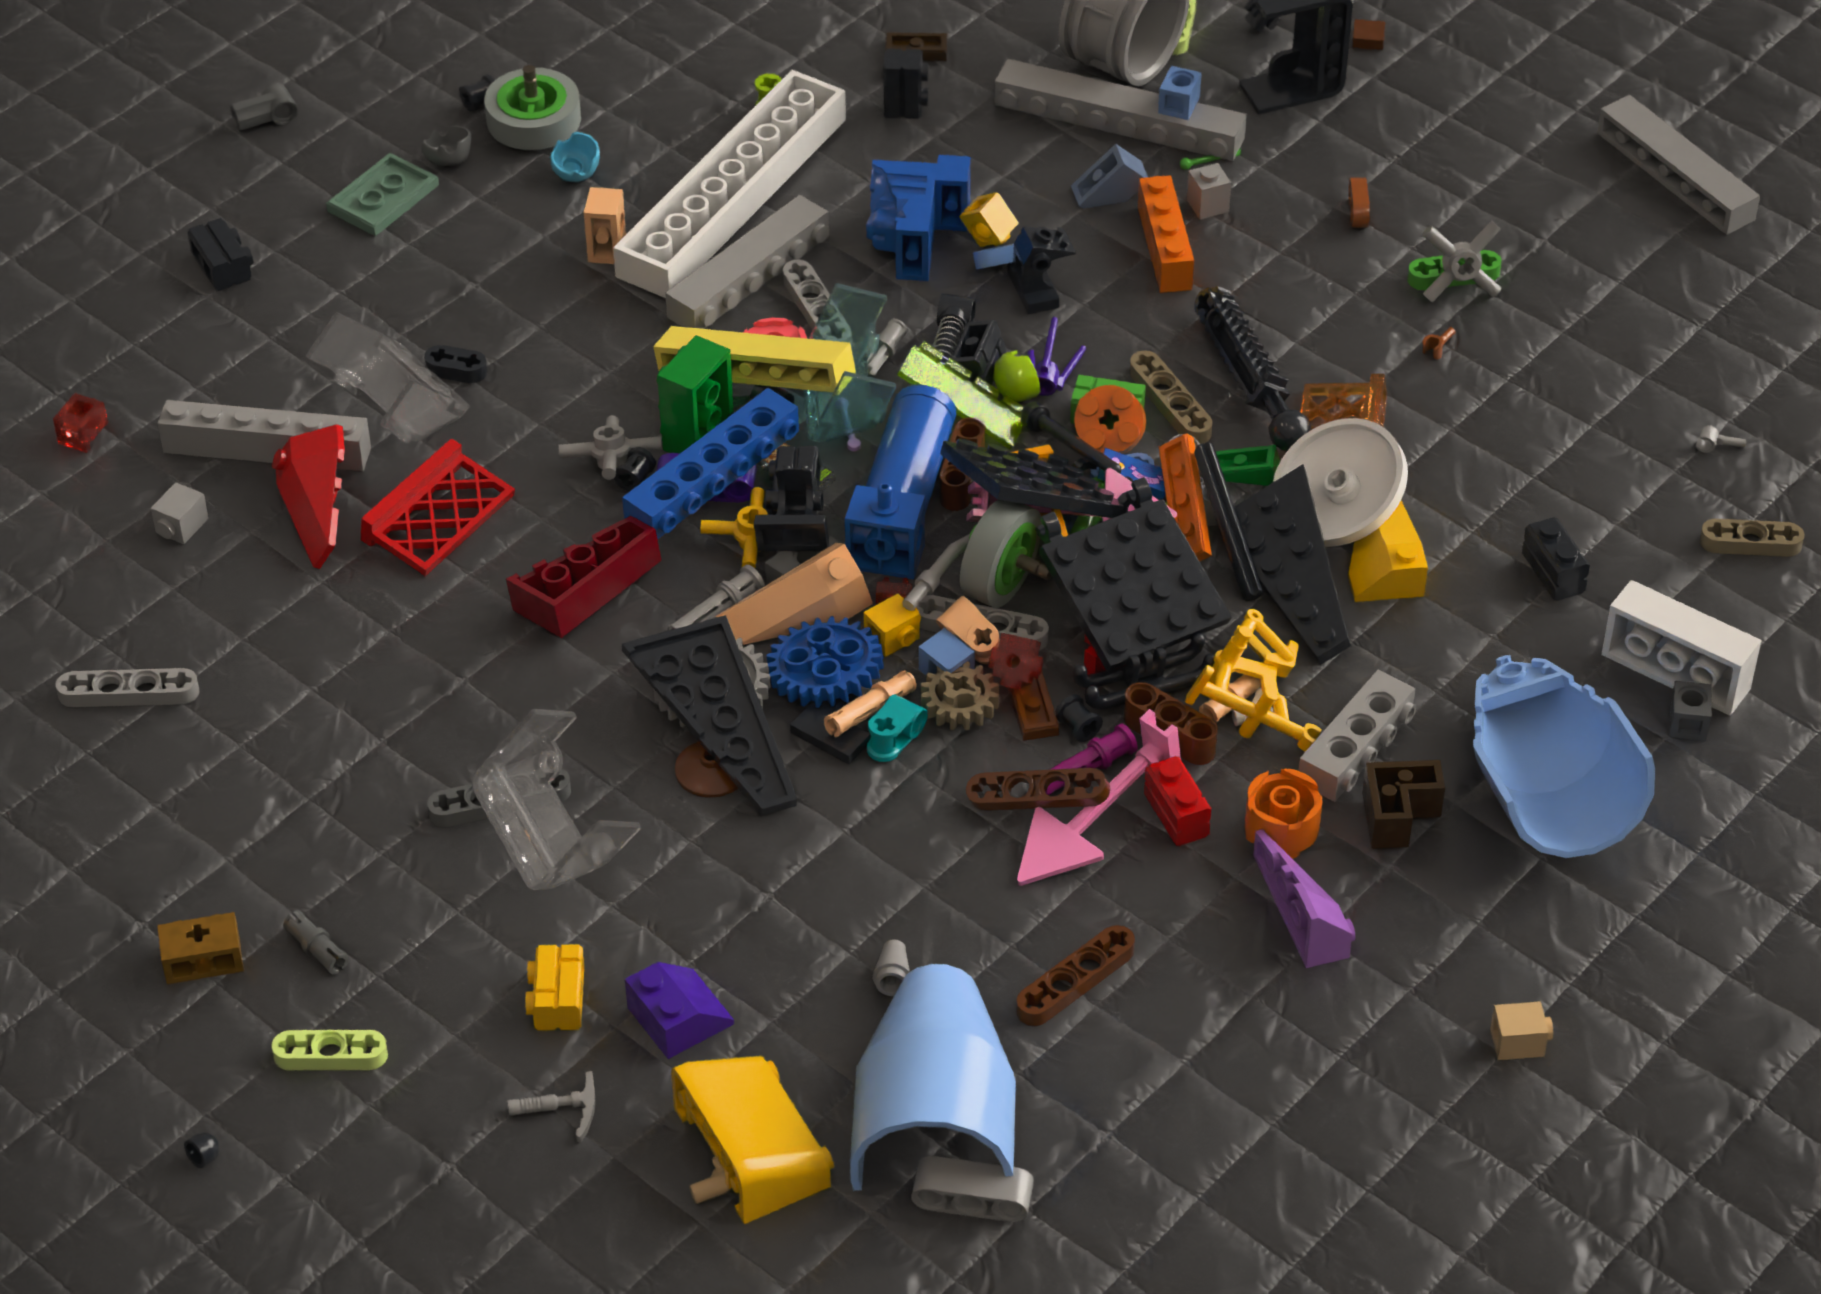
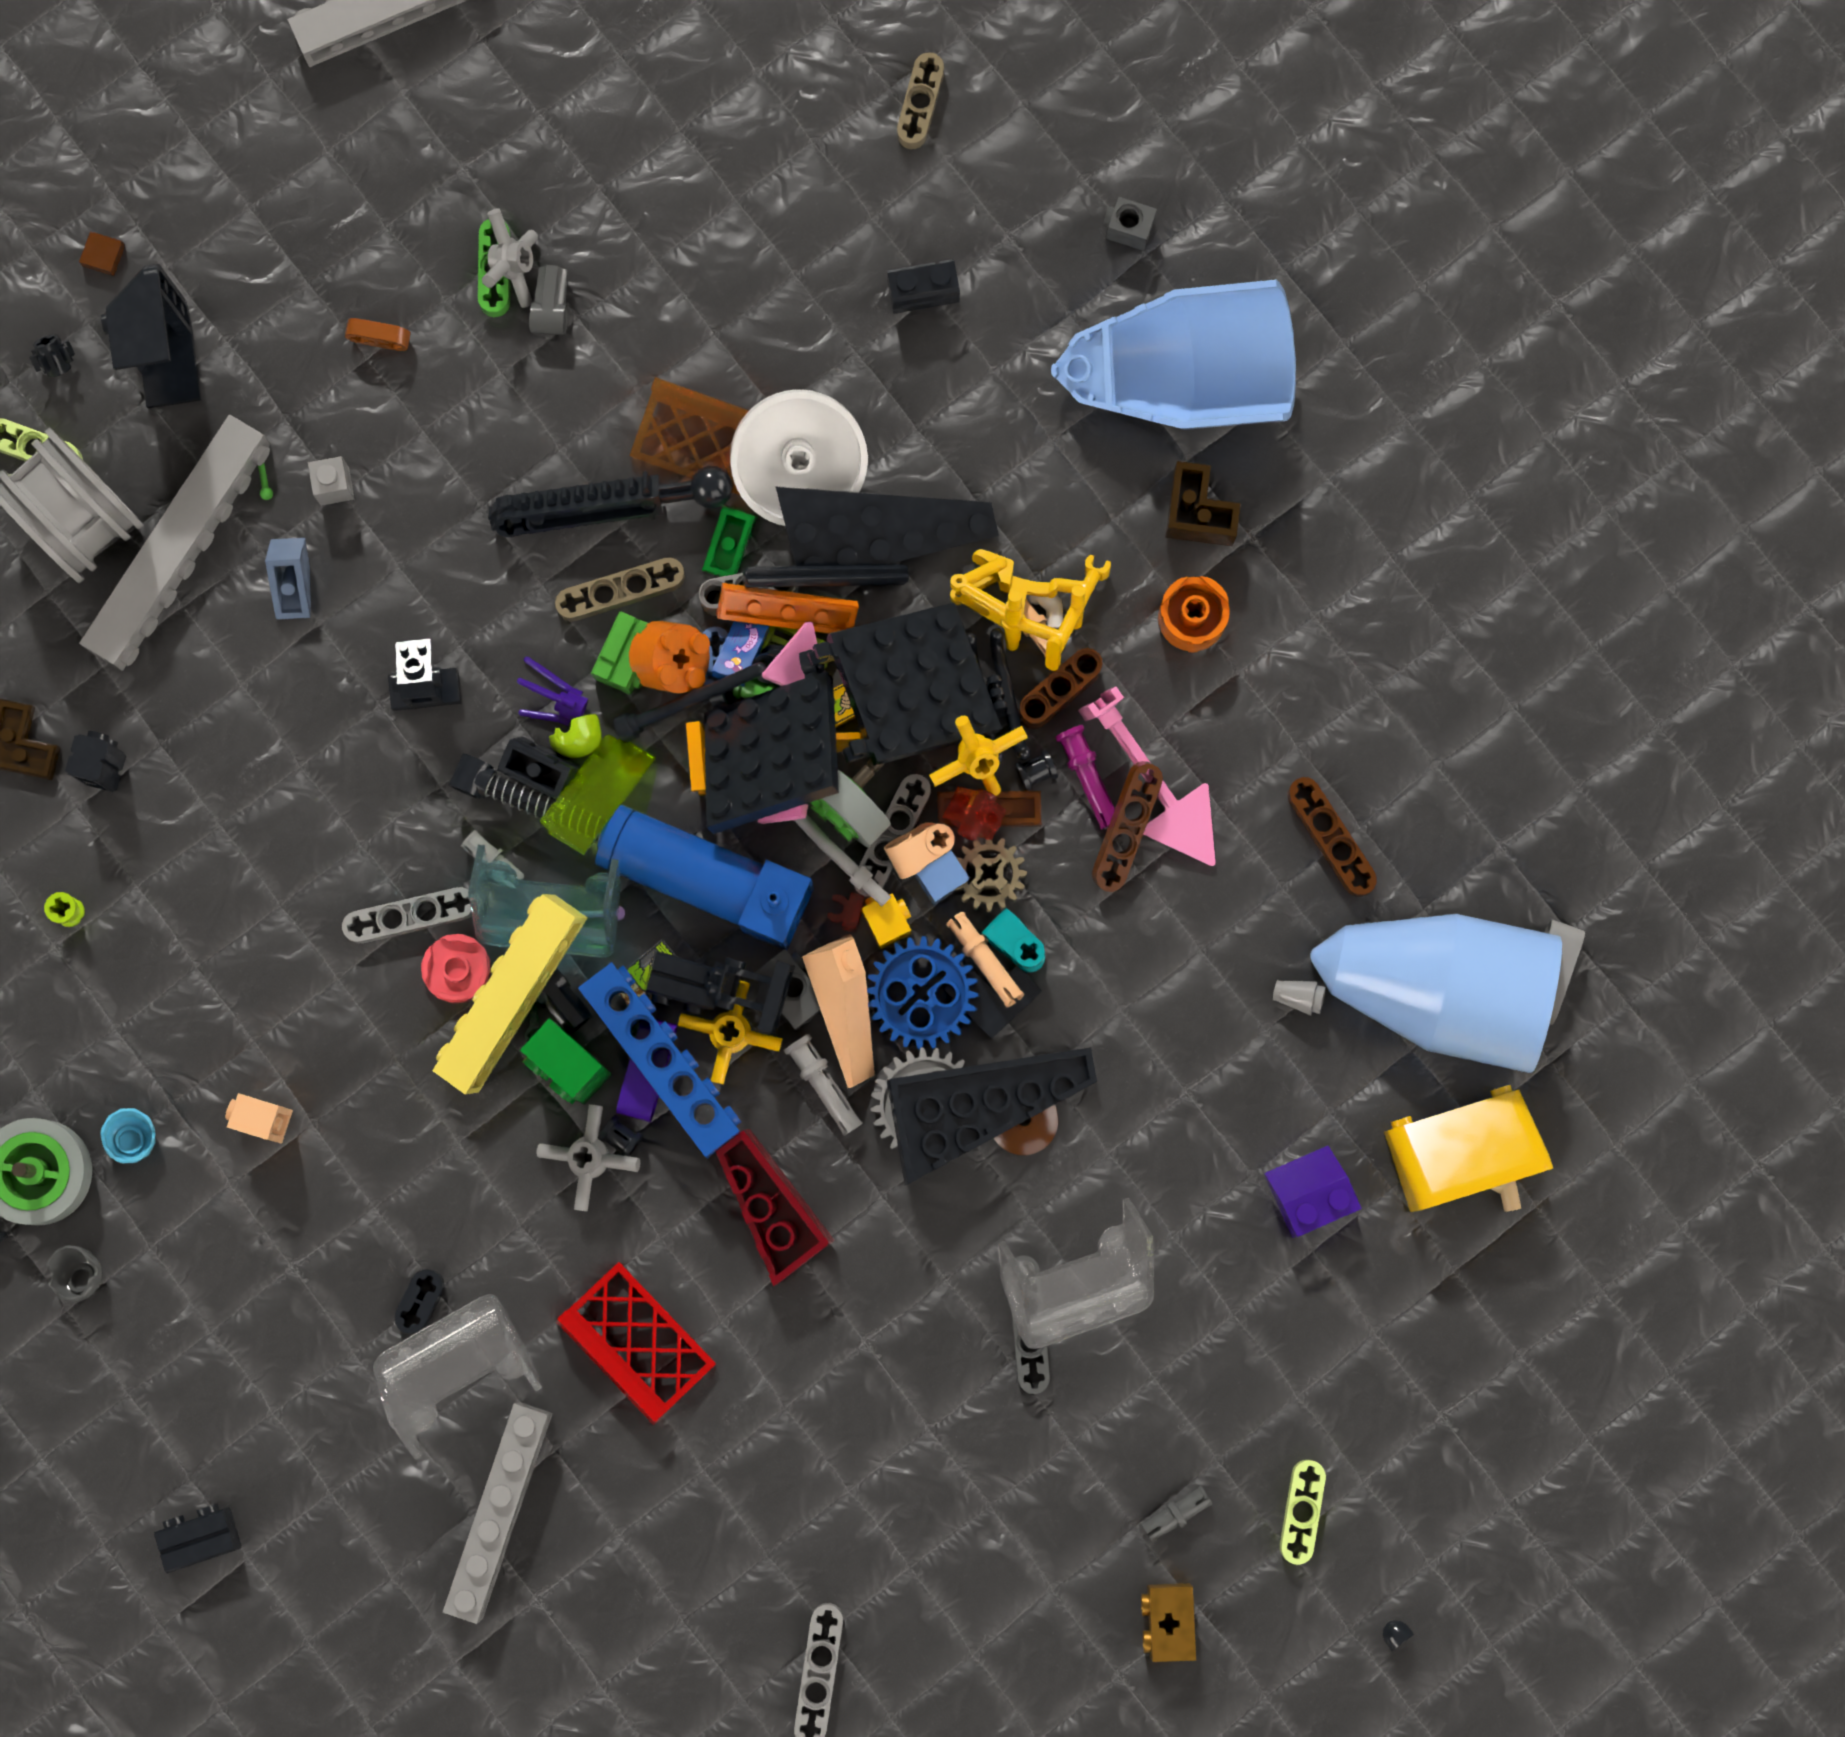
camera: 80 degrees left, 35 degrees up
clear red brick [53,393,108,453] -> none
light grey brick [151,482,209,544] -> none
red wedge [272,424,345,569] -> none
sand green tile [326,153,439,236] -> none
light grey piece [508,1071,595,1142] -> none
yellow brick [525,944,584,1031] -> none
white brick [613,70,846,298] -> none
light grey brick [665,195,829,329] -> none
blue brick [866,155,971,281] -> none
reddish brown beam [940,418,985,511] -> none
yellow brick [959,192,1018,247] -> none
medium blue beam [973,244,1014,269] -> none
orange brick [1138,175,1194,293] -> none
red brick [1144,756,1212,846] -> none
medium blue brick [1158,66,1201,120] -> none
medium lavender wedge [1253,829,1355,968] -> none
light grey brick [1299,670,1416,802] -> none
yellow wedge [1348,501,1428,602] -> none
dark orange hand [1422,327,1455,359] -> none
tan brick [1490,1001,1553,1060] -> none
white brick [1601,580,1761,716] -> none
light grey hand [1696,425,1746,453] -> none
none -> dark grey piece [529,265,569,335]
none -> yellow bar [929,716,1028,796]

